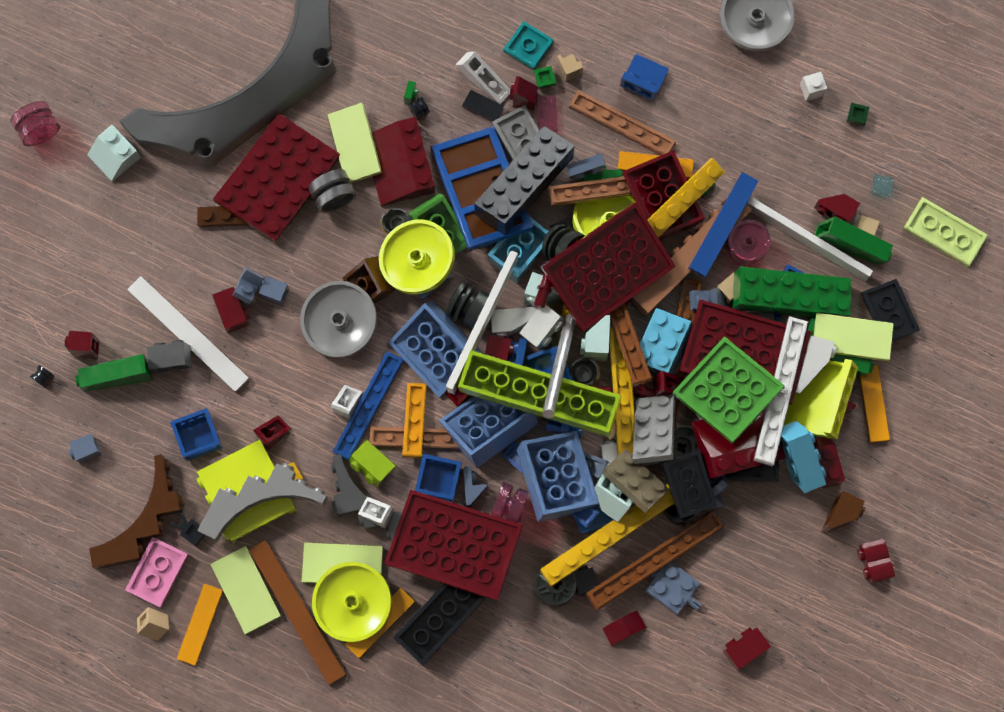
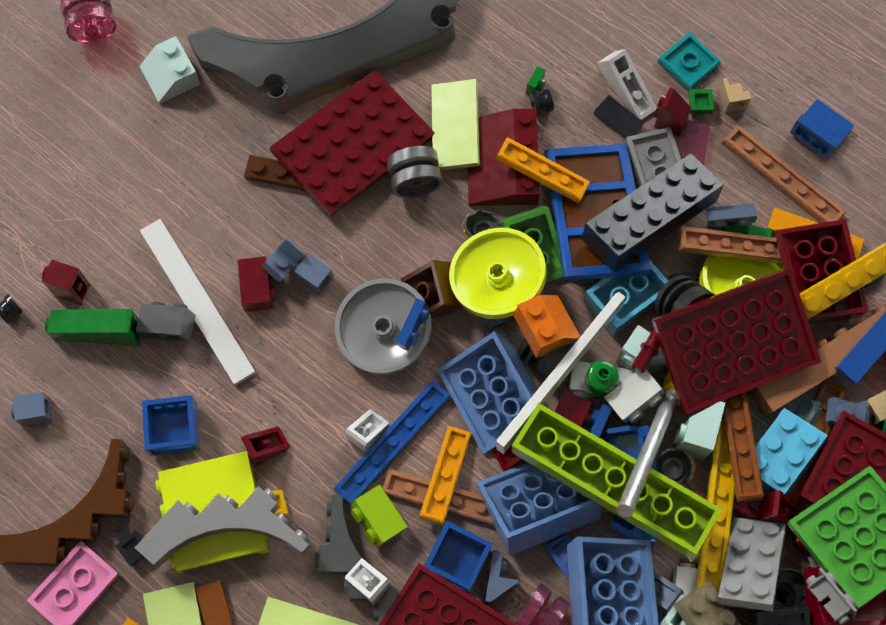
camera: 15 degrees right, 5 degrees down
none -> blue plate [396,298,429,351]
none -> light orange tile [496,137,590,204]
none -> orange slope [514,295,580,358]
none -> green head [585,360,619,396]
none -> clear light blue tile [790,395,824,426]
none -> light grey hinge [806,567,857,625]

